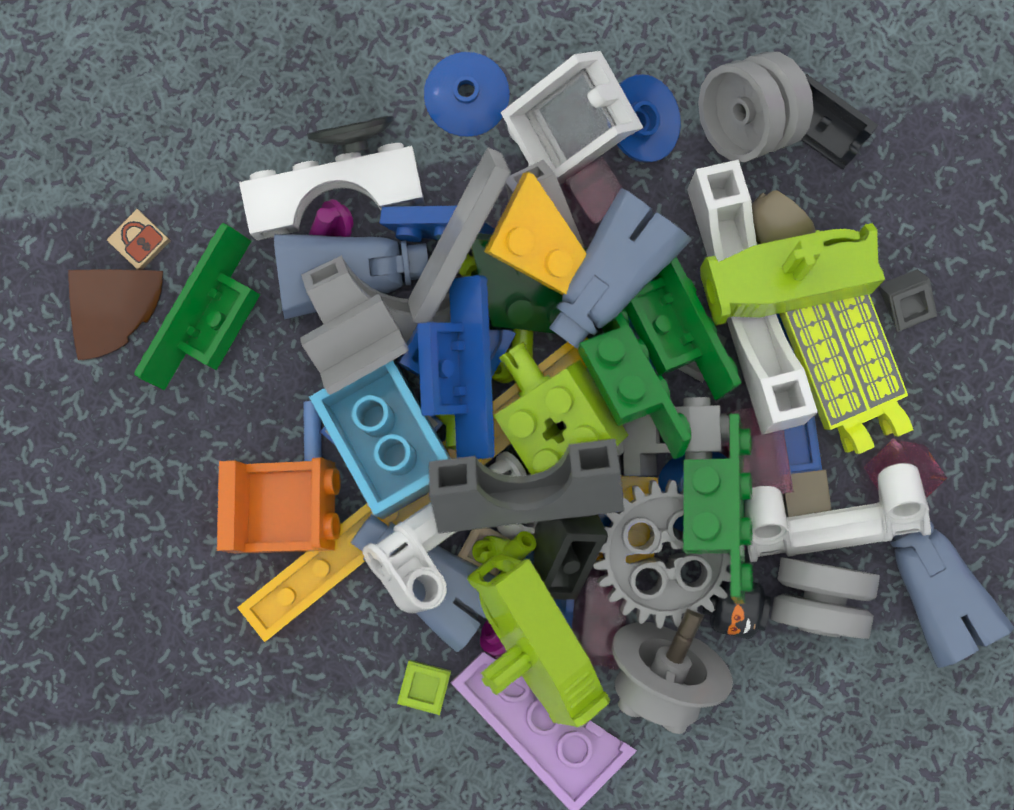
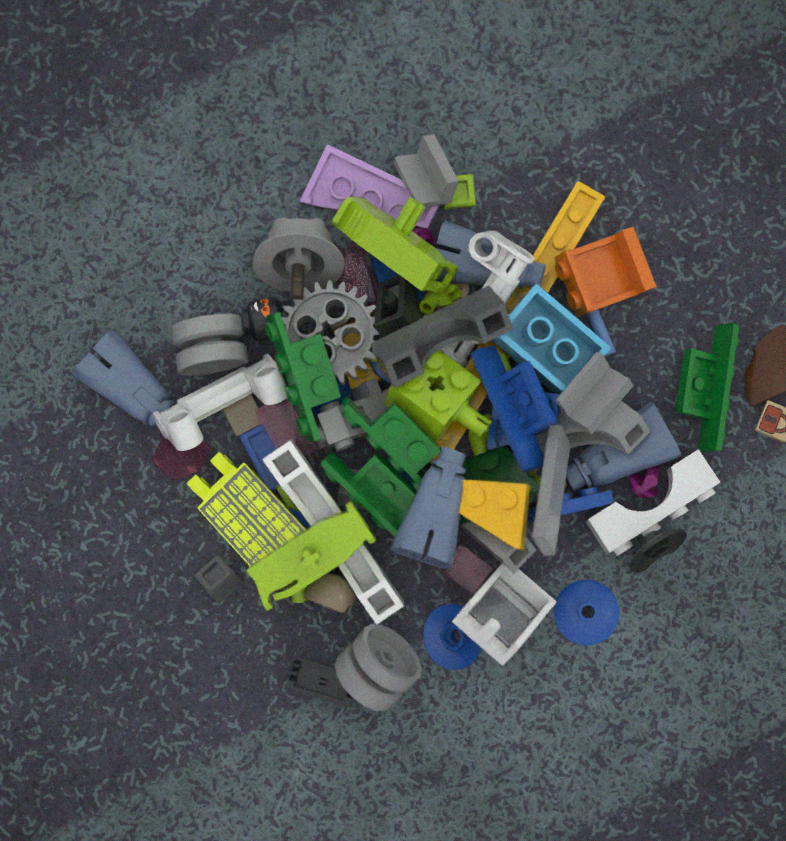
camera: 160 degrees right, 5 degrees down
none -> light grey panel [394,134,459,207]

